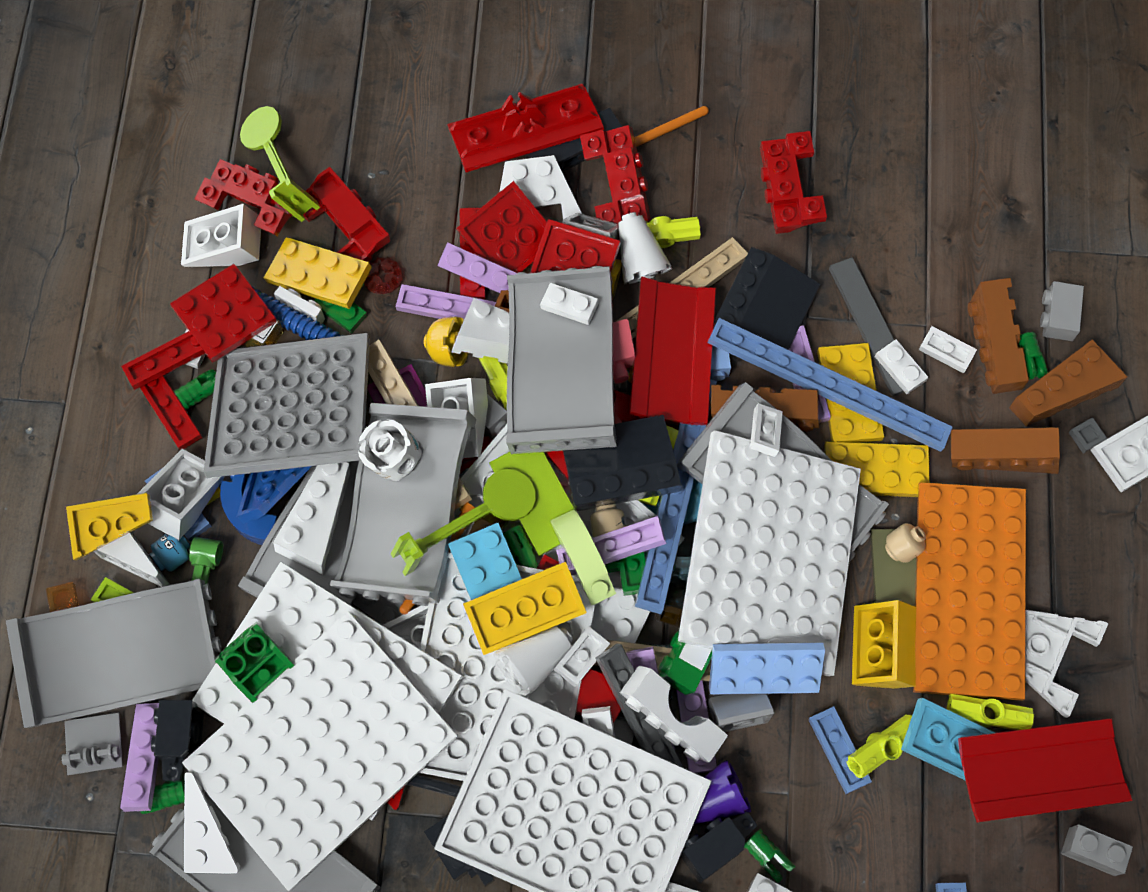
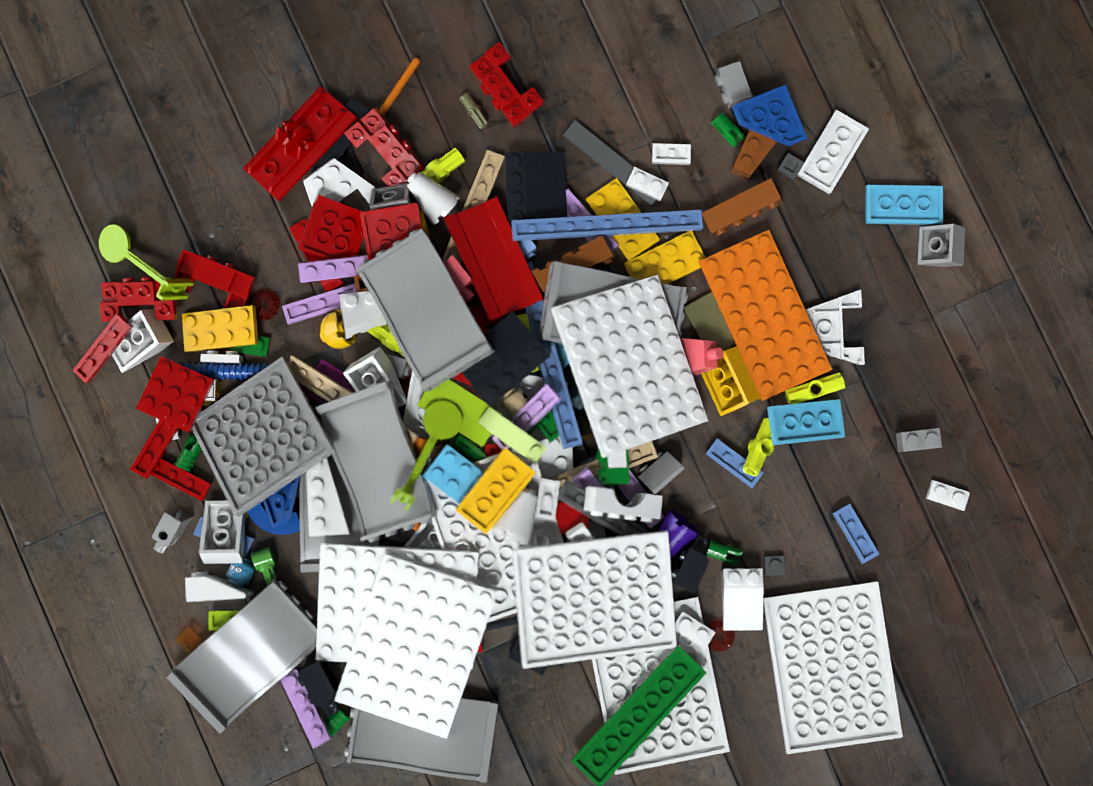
camera: 30 degrees left, 15 degrees up
light grey hinge [62,713,123,775] -> none
yellow wing [66,493,153,560] -> none
white wing [184,772,240,873] -> none
green slope [215,622,294,703] -> none
white brick [358,419,422,481] -> none
white plate [540,283,599,325] -> none
light blue plate [709,643,825,694] -> none
white plate [750,403,782,457] -> none
tan head [885,523,926,563] -> none
red hinge [958,719,1133,823] -> none
dark orange wedge [968,278,1029,394] -> none
none -> plate [72,313,134,383]
none -> light grey torso [152,507,193,553]
none -> olive axle [459,93,488,129]
none -> coral torso [680,338,723,376]
none -> blue plate [732,85,807,147]

